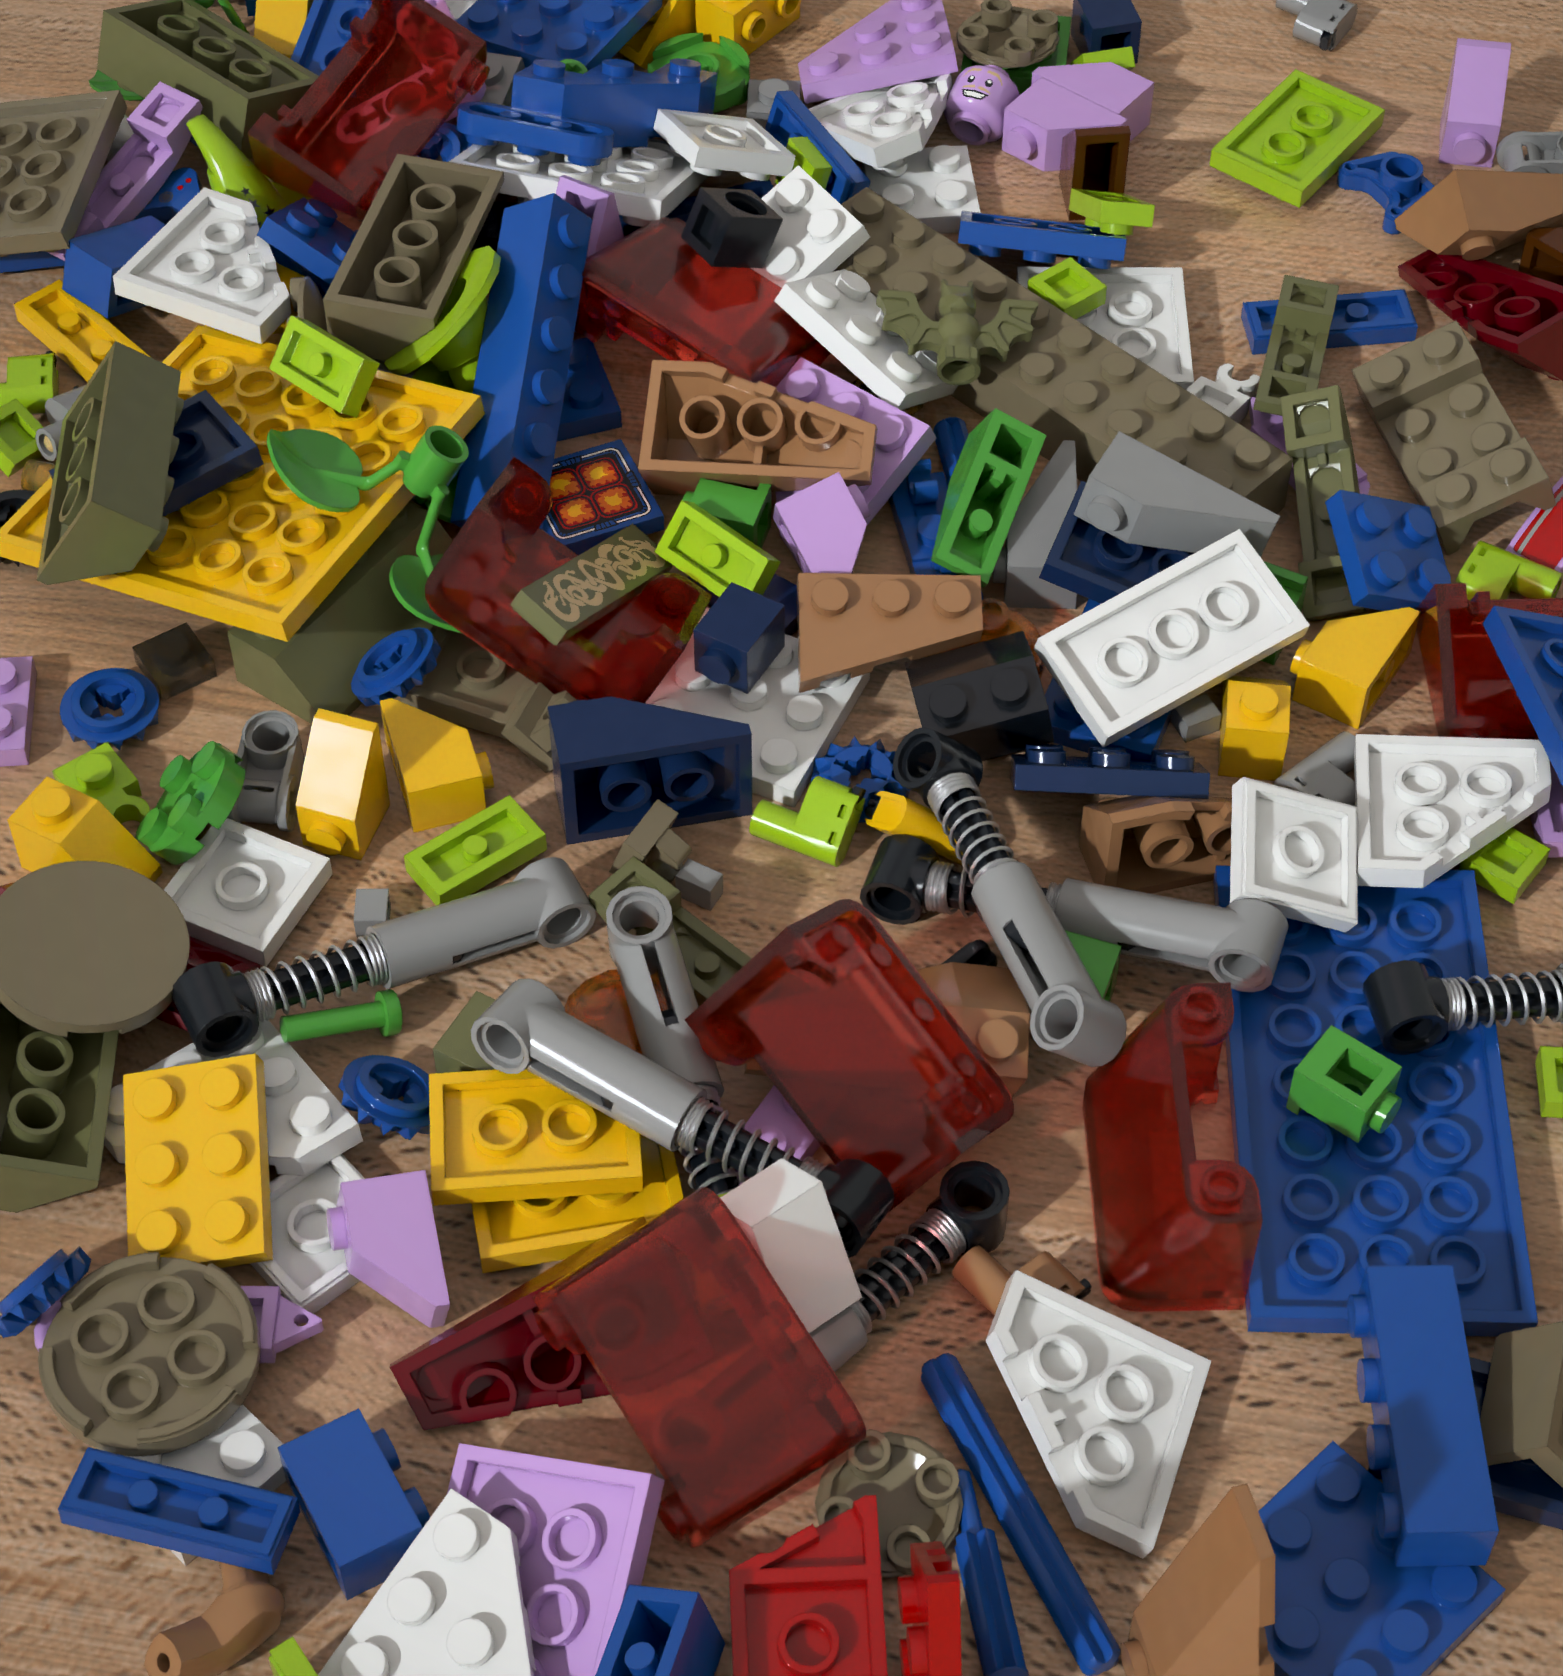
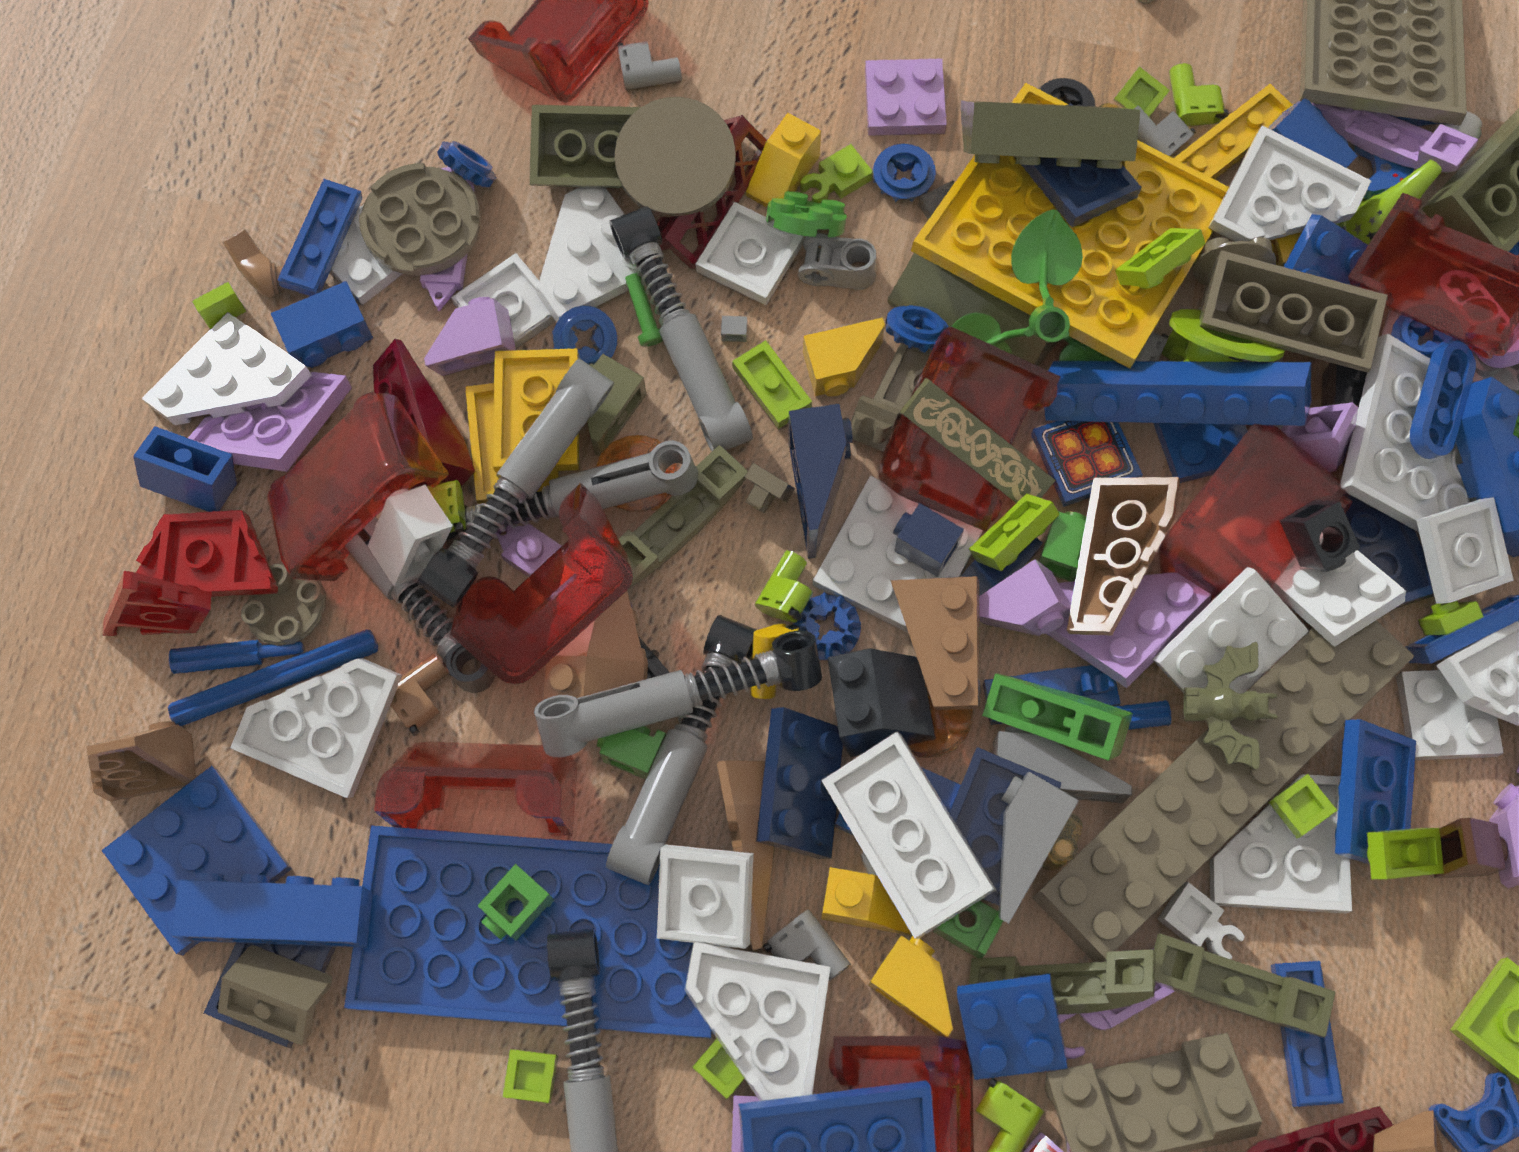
camera: 95 degrees right, 20 degrees up
yellow plate [123,1053,273,1268] -> none
yellow slope [296,708,390,860] -> none
light grey piece [675,858,723,911] -> none

